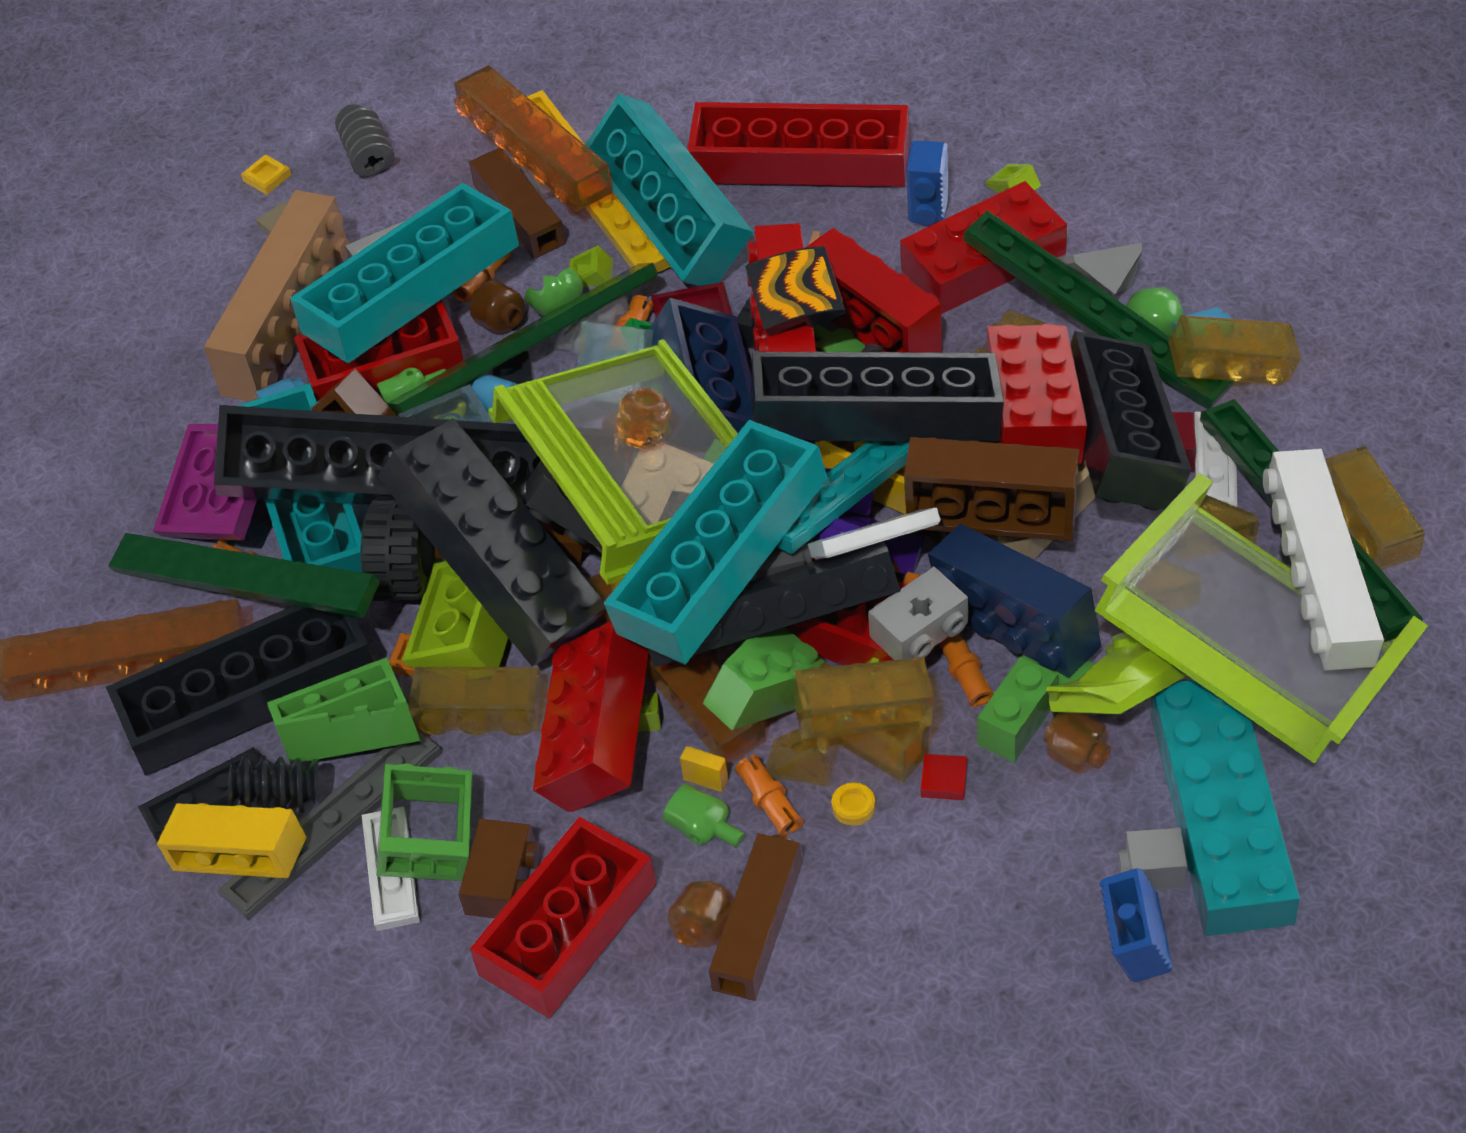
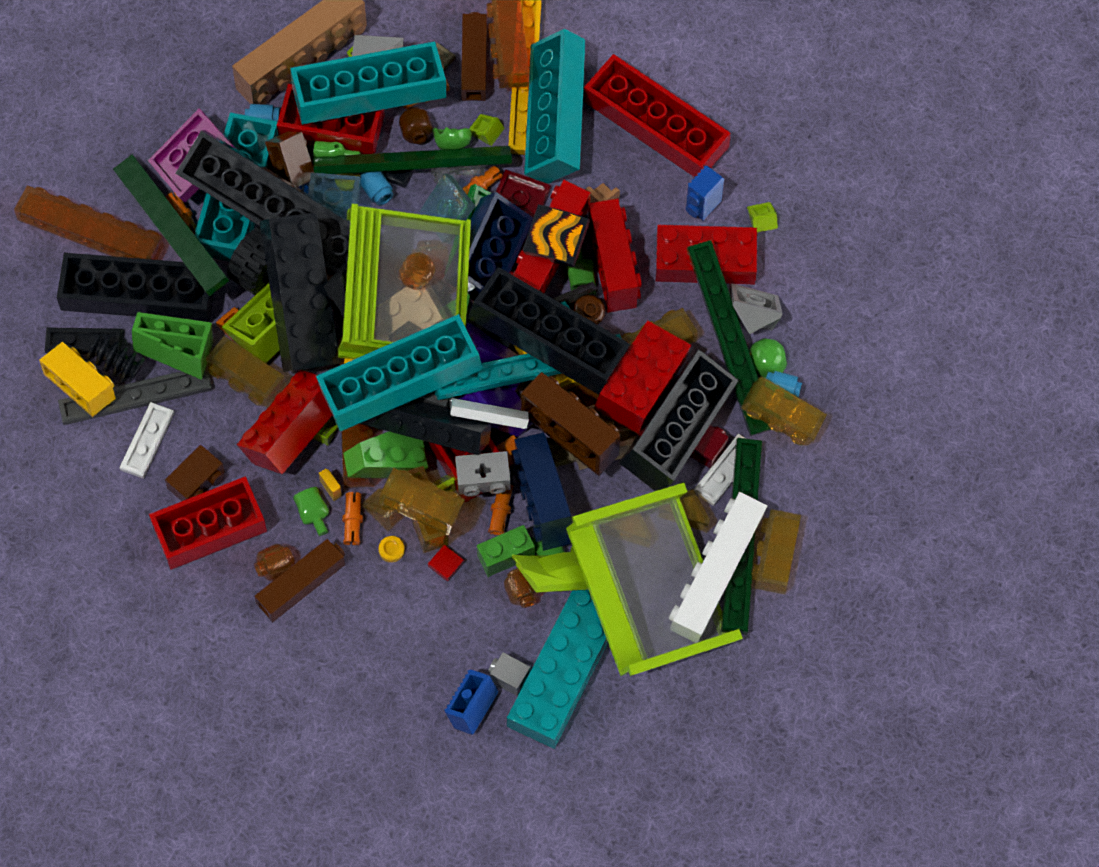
camera: 25 degrees right, 15 degrees up
bright green window [376,764,472,881] -> none

